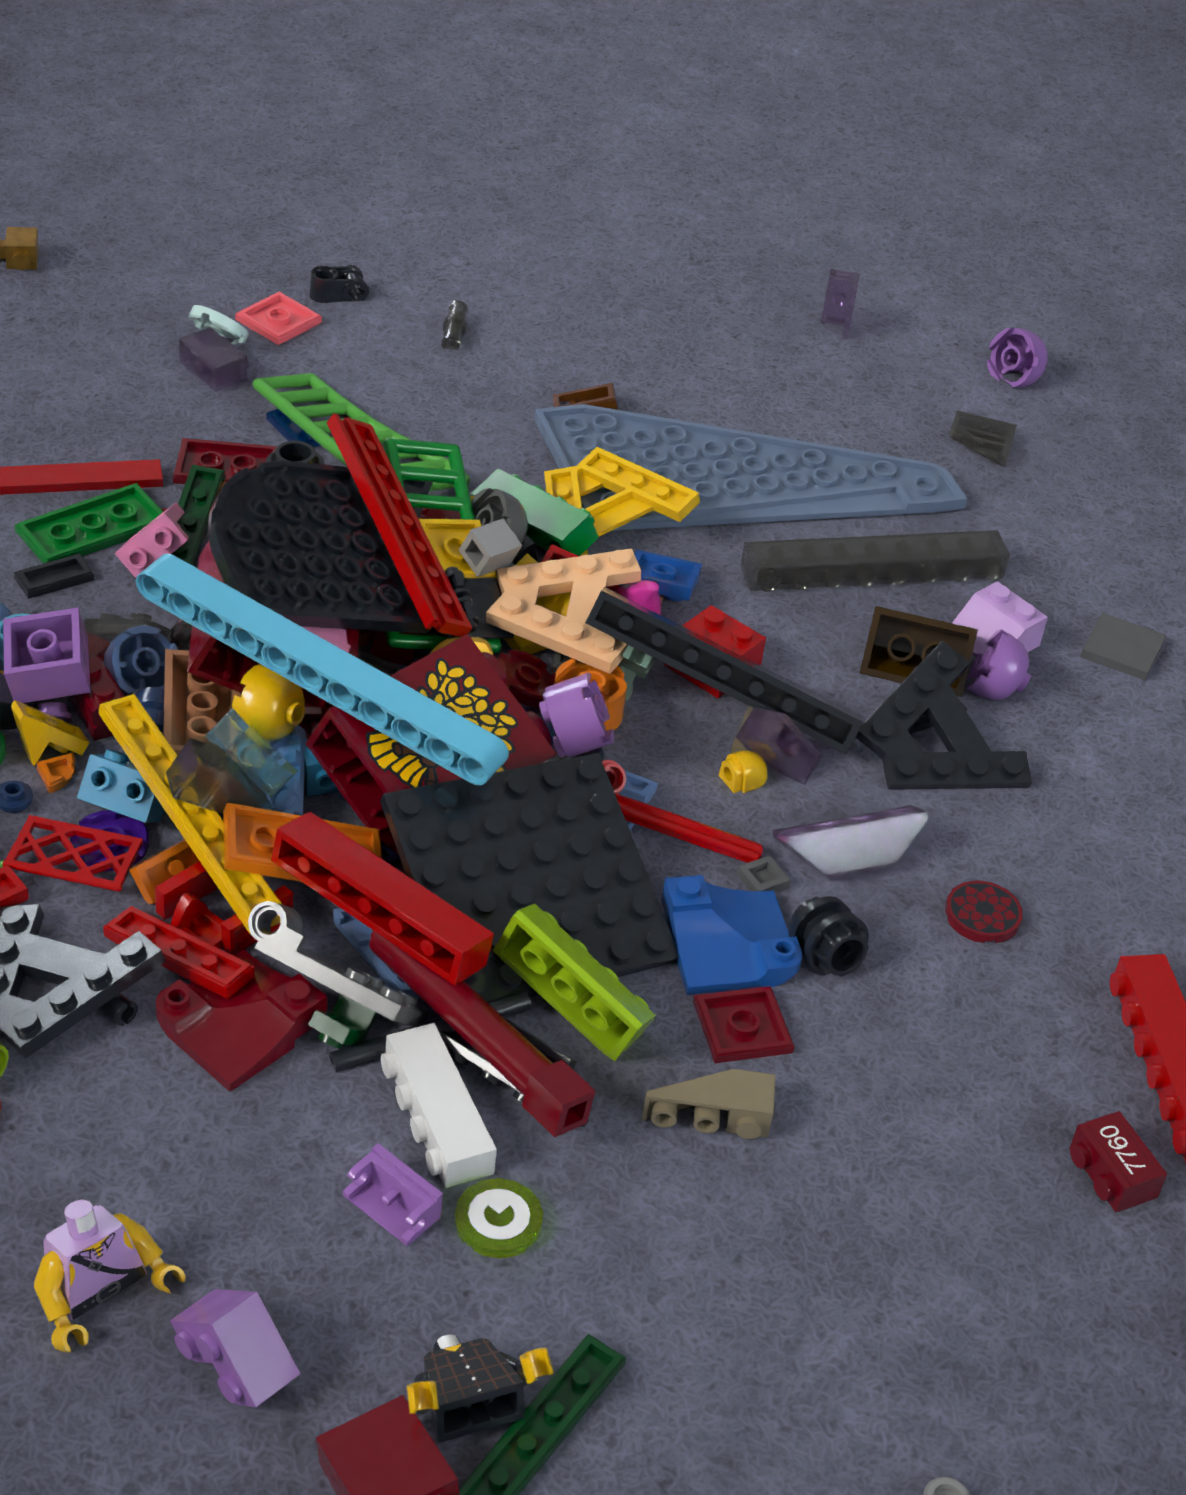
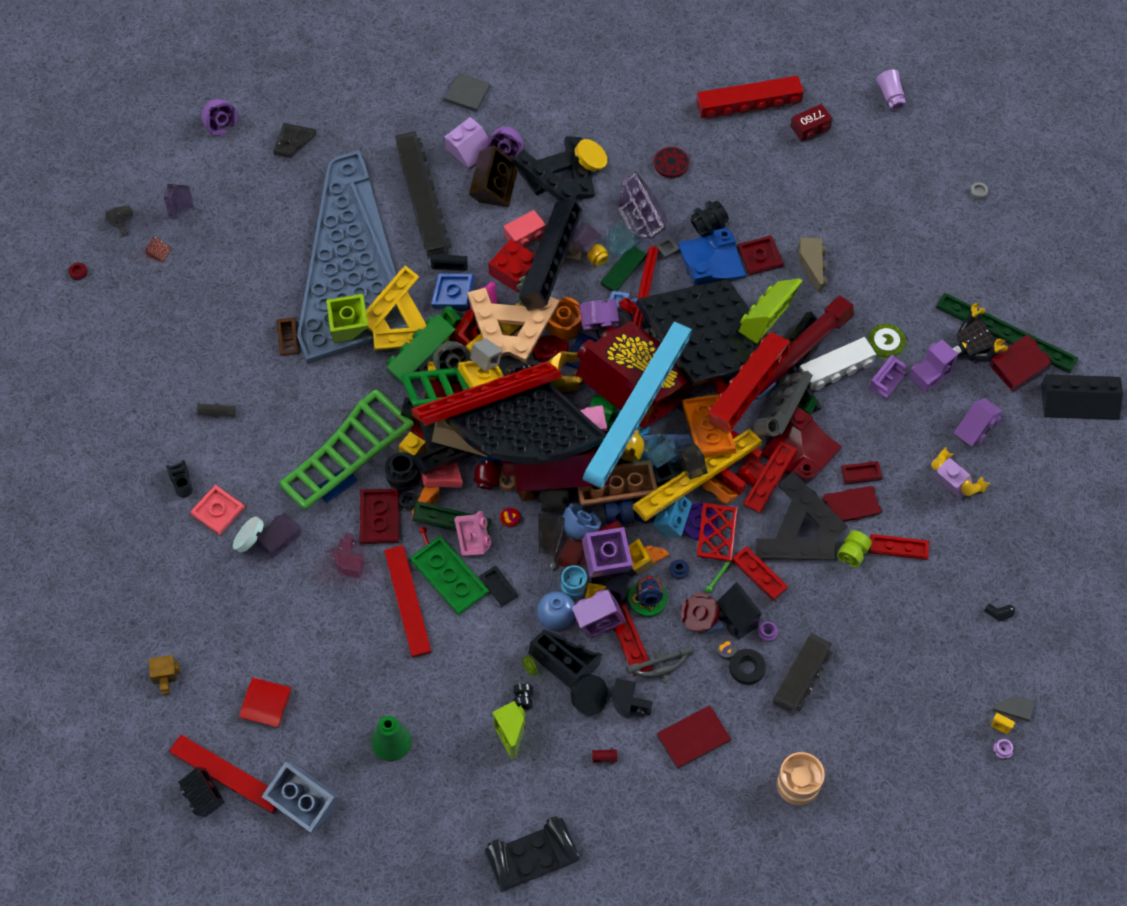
camera: 90 degrees left, 20 degrees up
none -> dark red tile [68,262,88,280]
none -> clear smoke piece [105,205,133,236]
none -> clear red slope [145,236,172,262]
none -> lime slope [326,294,368,343]
none -> clear pink brick [332,532,365,579]
none -> black tile [431,254,468,271]
none -> coral brick [504,210,546,248]
none -> yellow tile [575,139,607,172]
none -> dark green tile [601,245,647,291]
none -> clear light blue brick [607,220,641,255]
none -> dark red piece [822,485,882,522]
none -> dark red tile [840,461,882,485]
none -> medium lavender brick [910,340,958,393]

